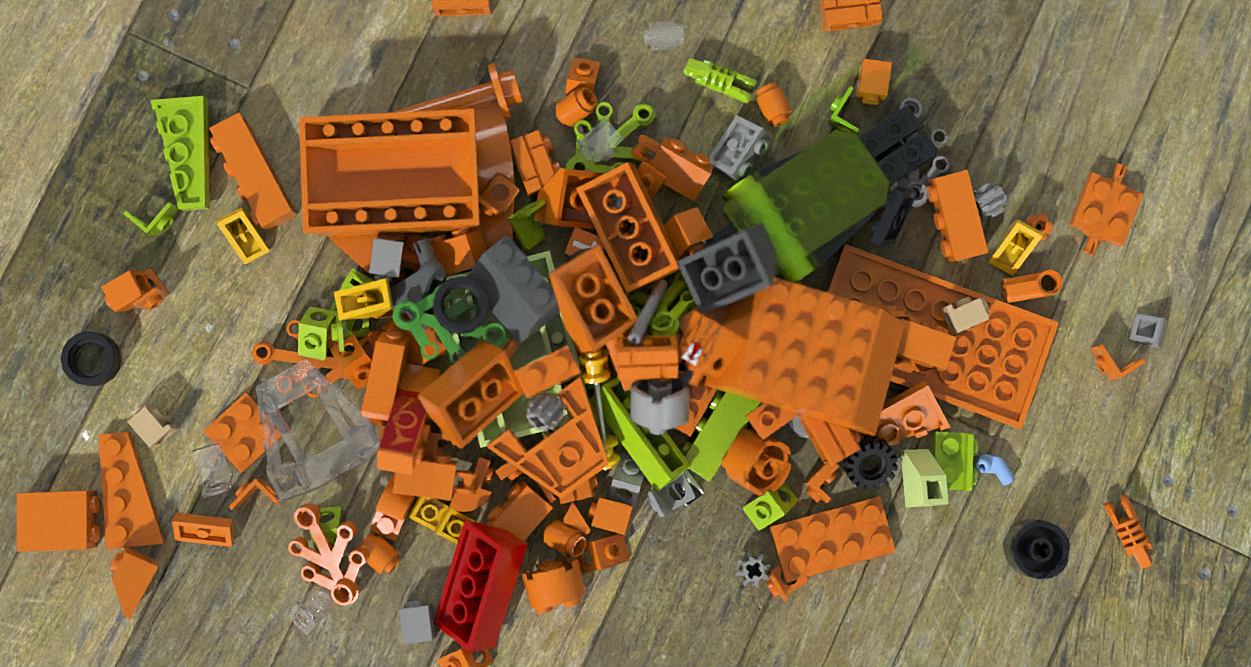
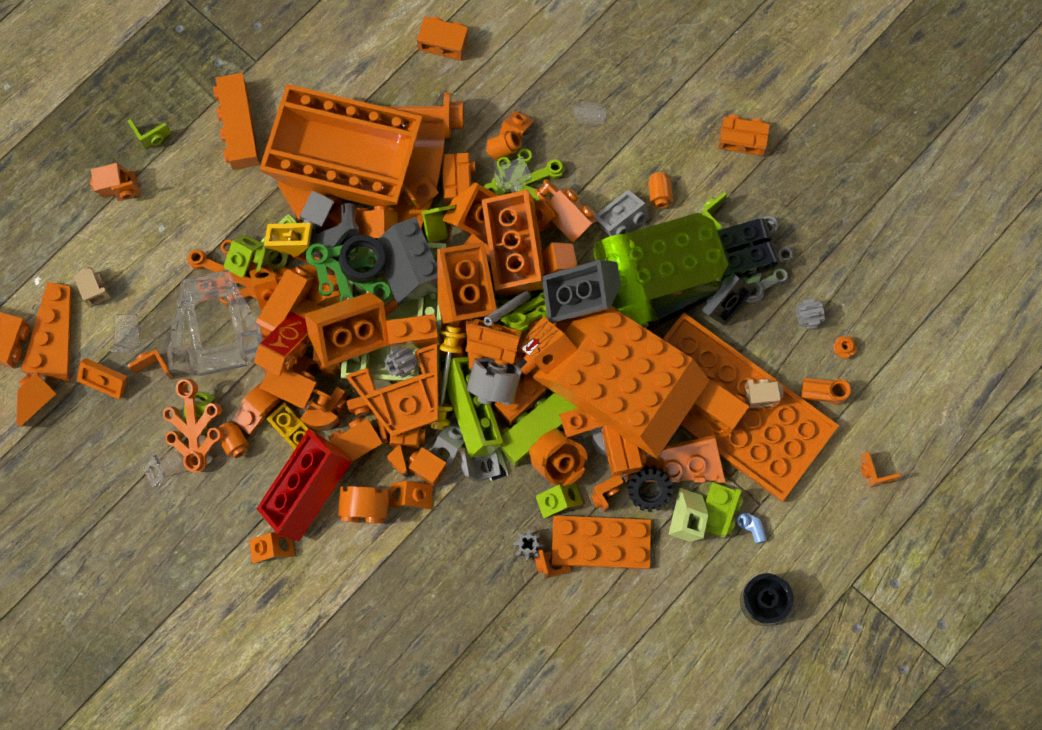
camera: 20 degrees right, 10 degrees down
black tyre [61,331,121,387] -> none
lime wing [150,96,210,211] -> none
orange plate [203,392,286,473] -> none
yellow slope [216,207,270,264] -> none
light grey brick [399,599,436,645] -> none
orange brick [543,520,587,558] -> none
lime hinge [684,58,757,103] -> none
orange brick [855,59,892,105] -> none
orange brick [926,170,988,262] -> none
yellow slope [988,219,1043,276] -> none
orange plate [1069,163,1143,256] -> none
orange hinge [1103,494,1153,569] -> none
light grey slope [1129,313,1168,349] -> none

